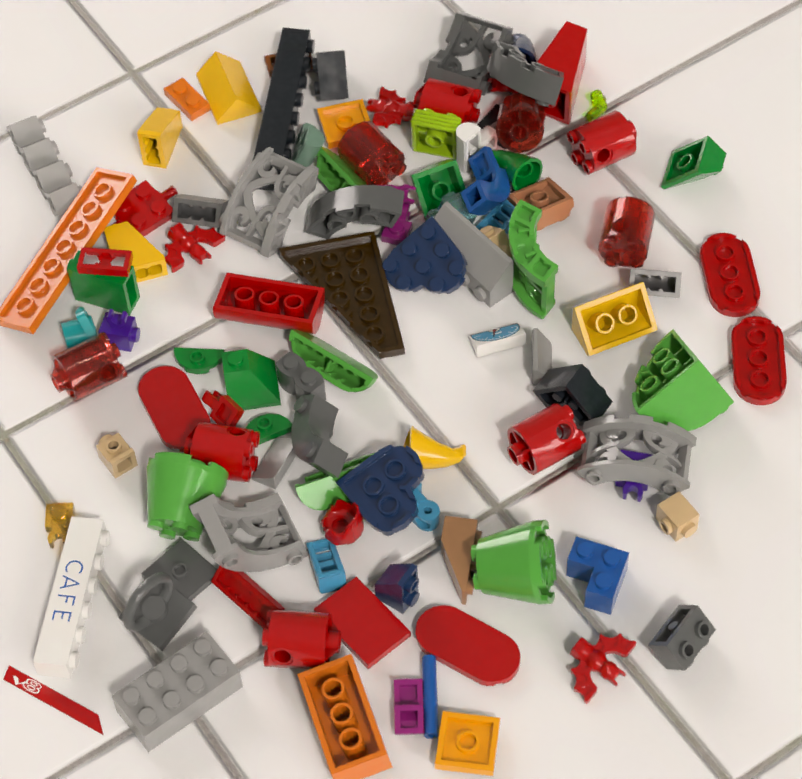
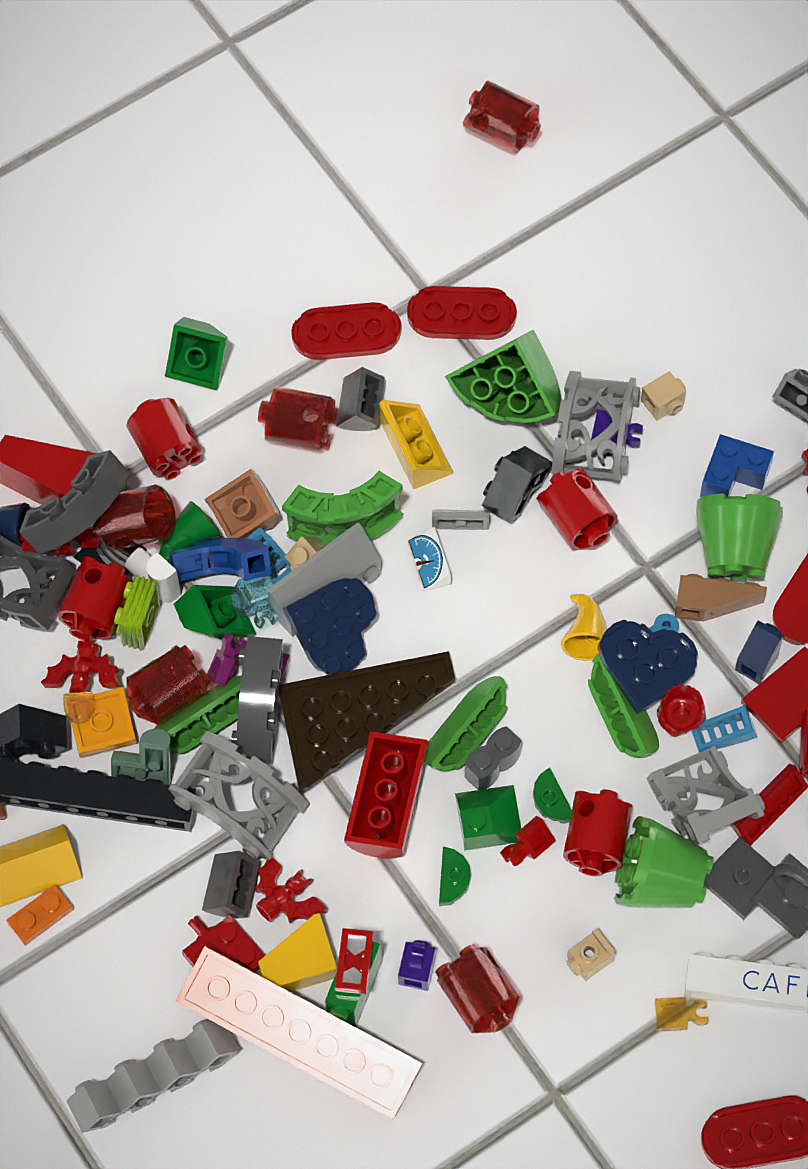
camera: 90 degrees left, 10 degrees up
teal piece [61,307,100,355] -> none
yellow slope [137,107,183,169] -> none
red tile [138,366,211,452] -> none
light grey slope [252,437,296,490] -> none
dark grey brick [291,394,348,478] -> none
clear neon green arm [585,90,608,122] -> none
none -> clear yellow tile [63,692,94,724]

